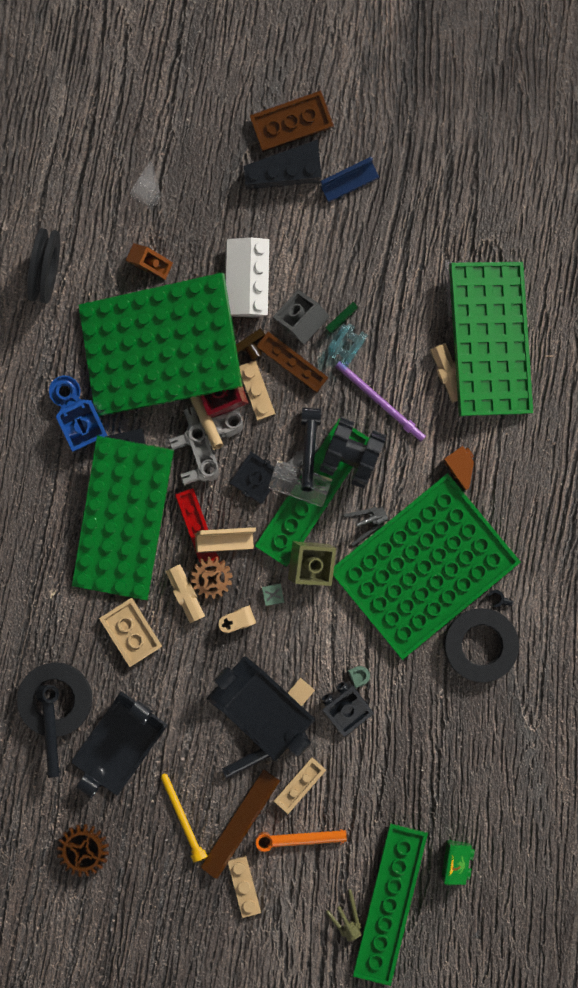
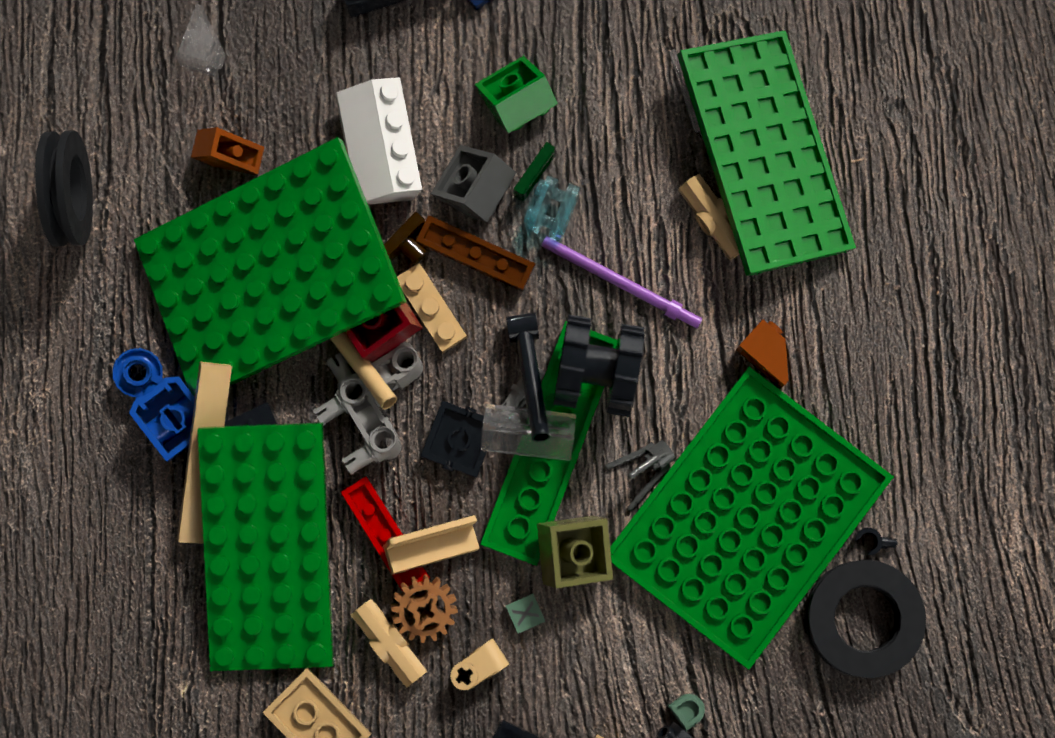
camera: 10 degrees left, 5 degrees down
none -> tan tile [177,362,232,544]
none -> green slope [474,55,558,133]

